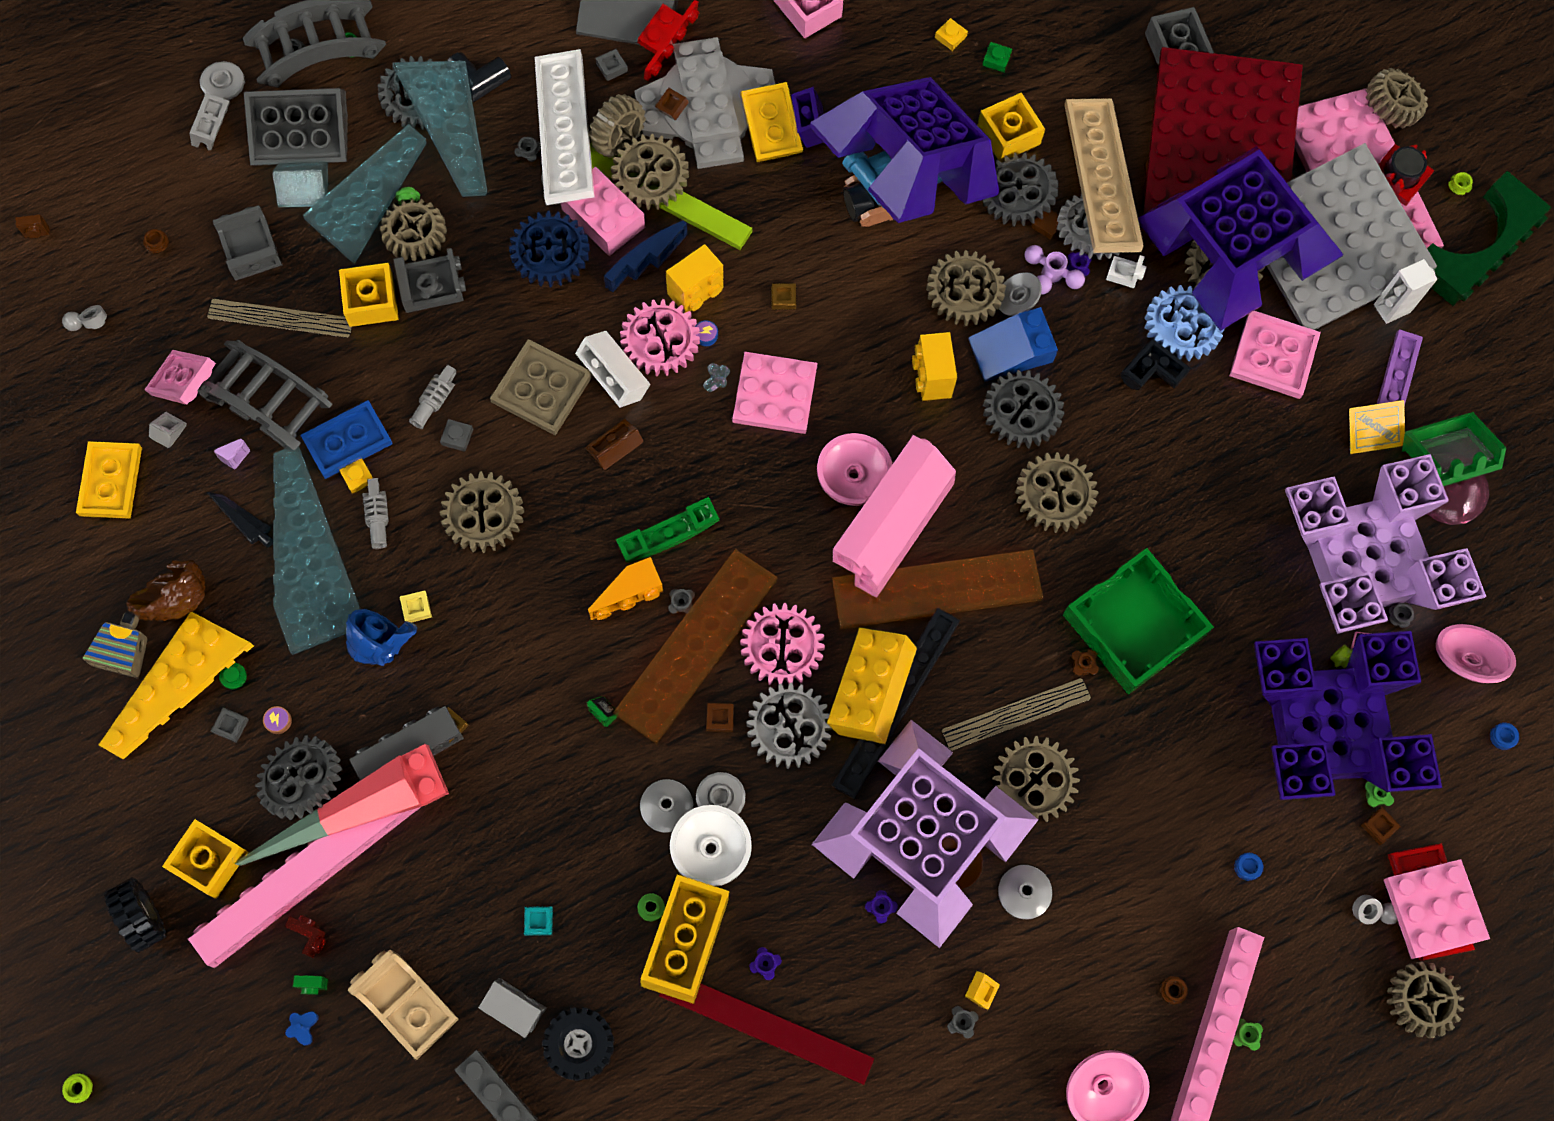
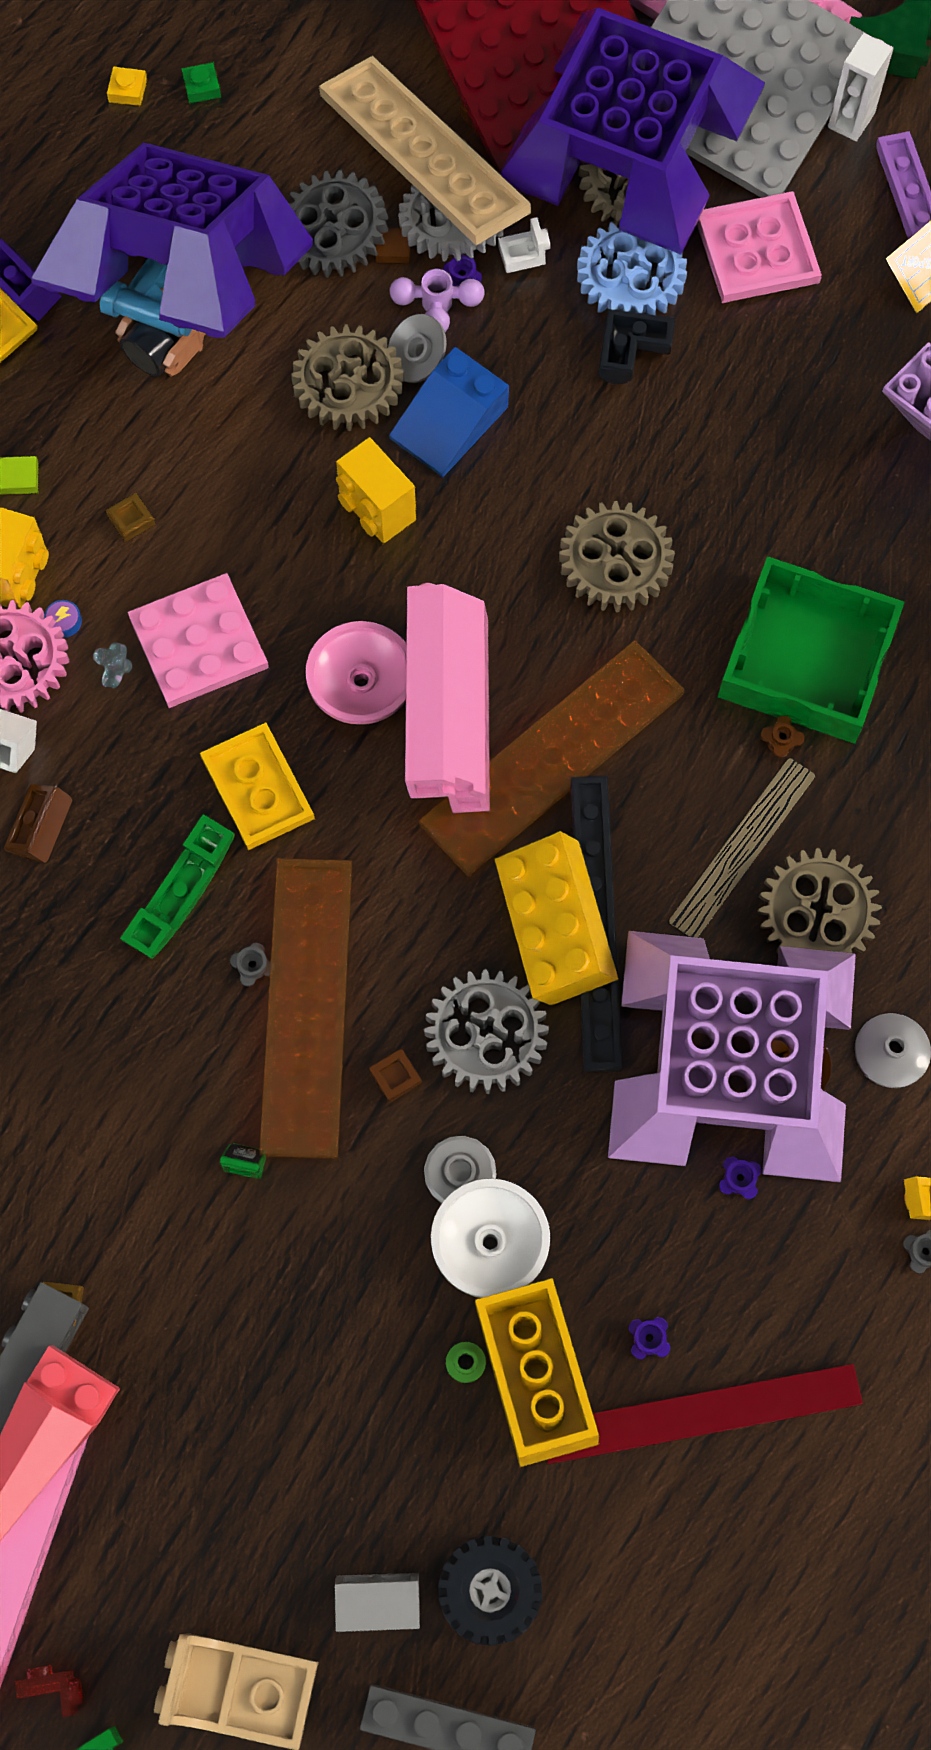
camera: 30 degrees left, 0 degrees up
teal tile [524,907,553,936] -> none
light orange slope [588,557,663,620] -> none
light grey dish [640,779,693,833] -> none
bright pink gear [740,603,825,686] -> none
yellow brick [977,92,1045,162] -> none
dark grey gear [983,370,1064,448] -> none
none -> yellow plate [200,723,315,850]

